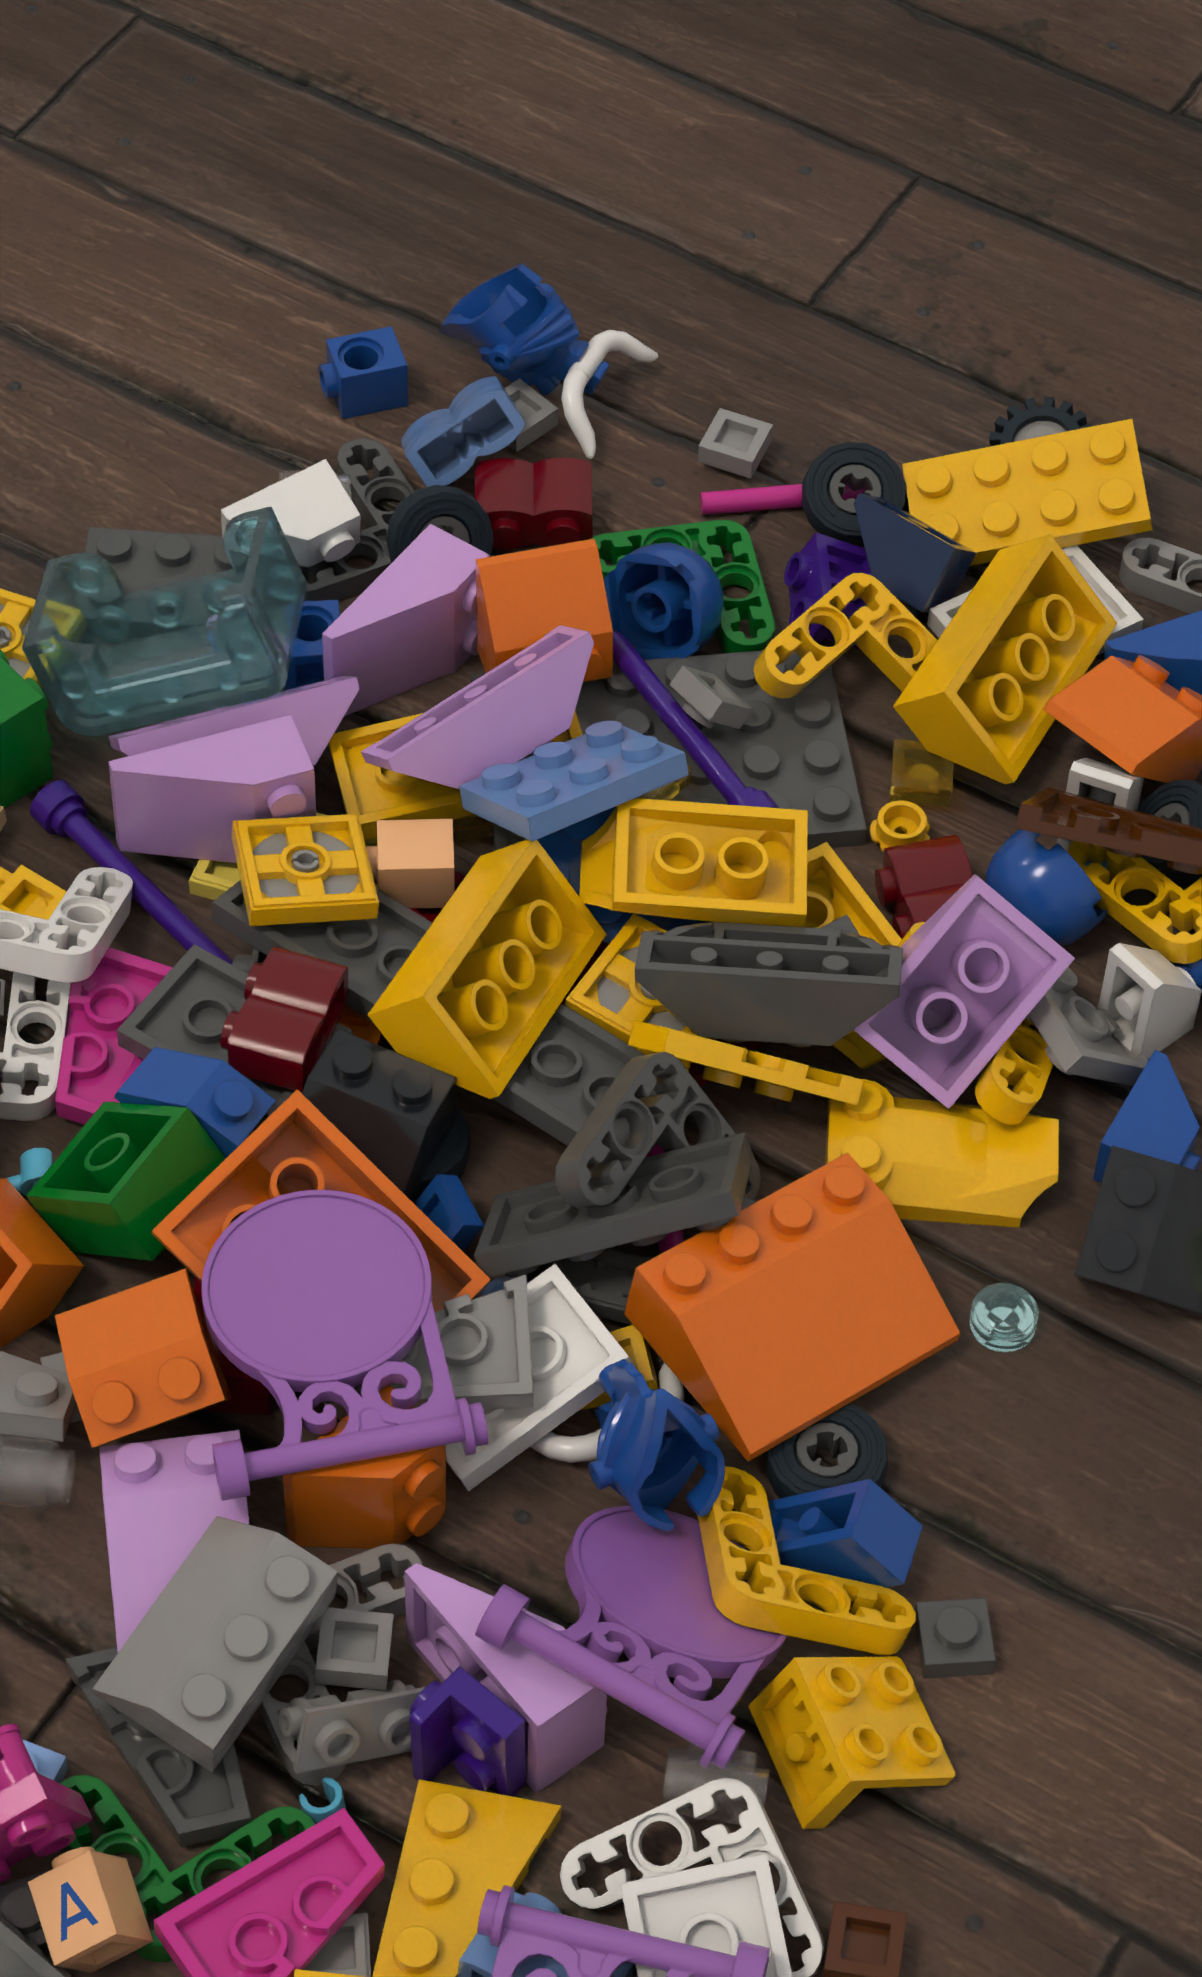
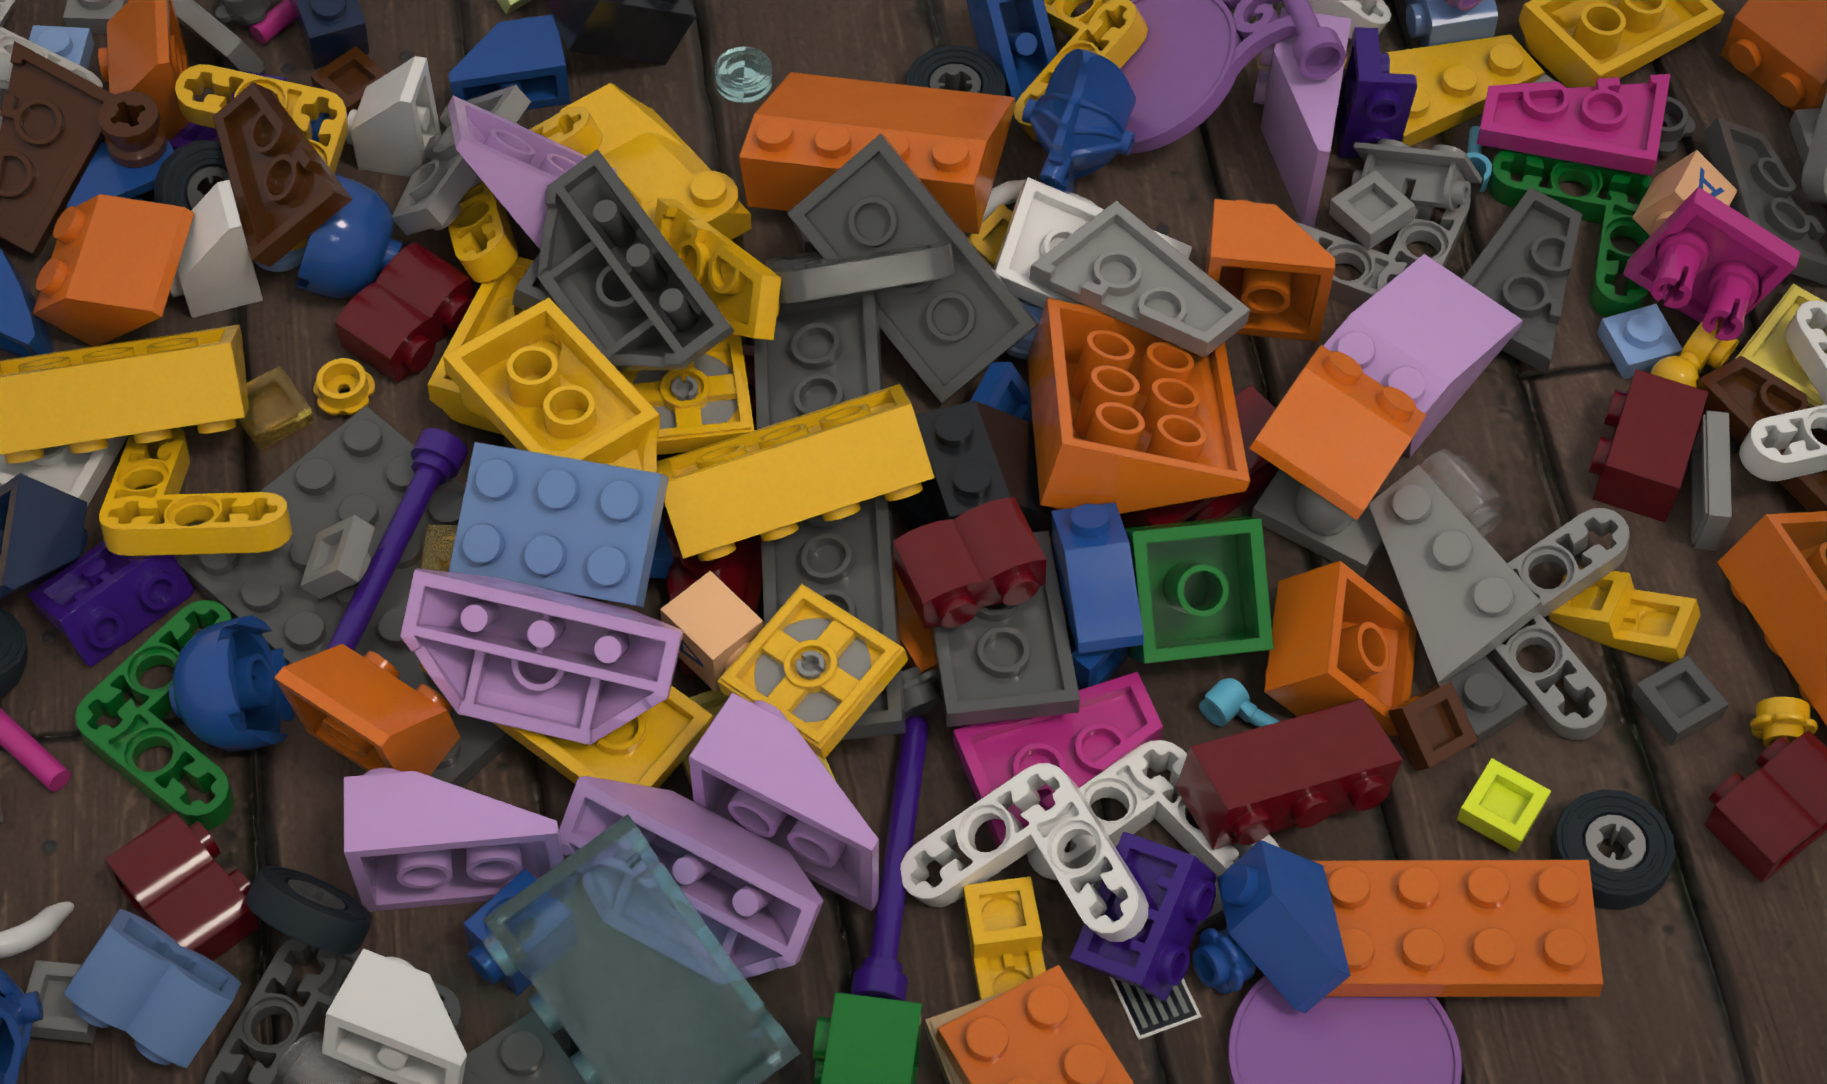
camera: 130 degrees left, 5 degrees up
light grey slope [92,1516,338,1773] -> none
medium lavender piece [202,1190,488,1501] -> none

